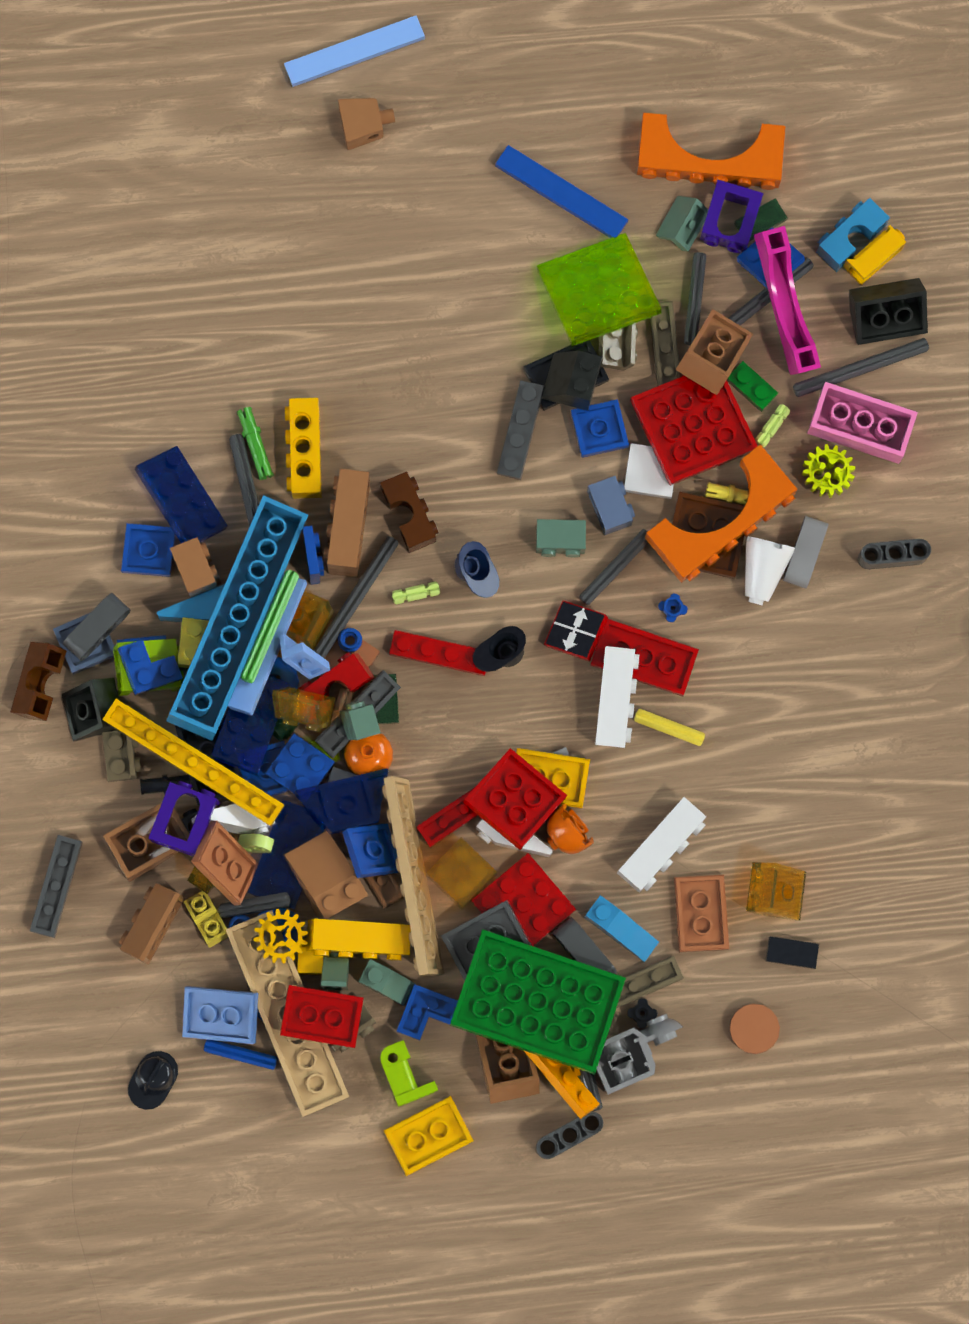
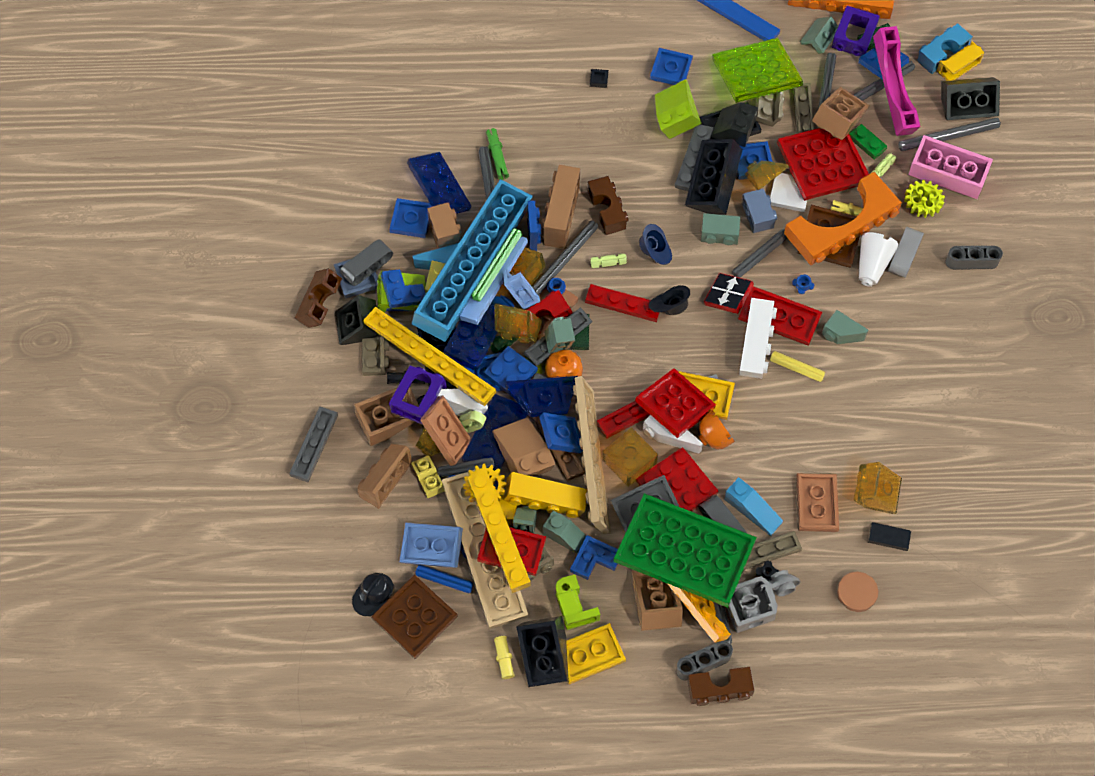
camera: 10 degrees right, 15 degrees down
yellow brick [285,398,322,499] -> none
white brick [617,797,706,893] -> none
none -> reddish brown plate [371,574,458,659]
none -> yellow brick [467,470,531,593]
none -> light yellow pin [494,636,515,679]
none -> black slope [516,616,569,687]
none -> black tile [590,69,609,88]
none -> blue plate [650,48,693,85]
none -> lime slope [655,79,701,139]
none -> black slope [685,139,743,215]
none -> reddish brown arch [687,666,755,706]
none -> clear yellow slope [745,161,789,190]
none -> sand green slope [822,310,868,344]

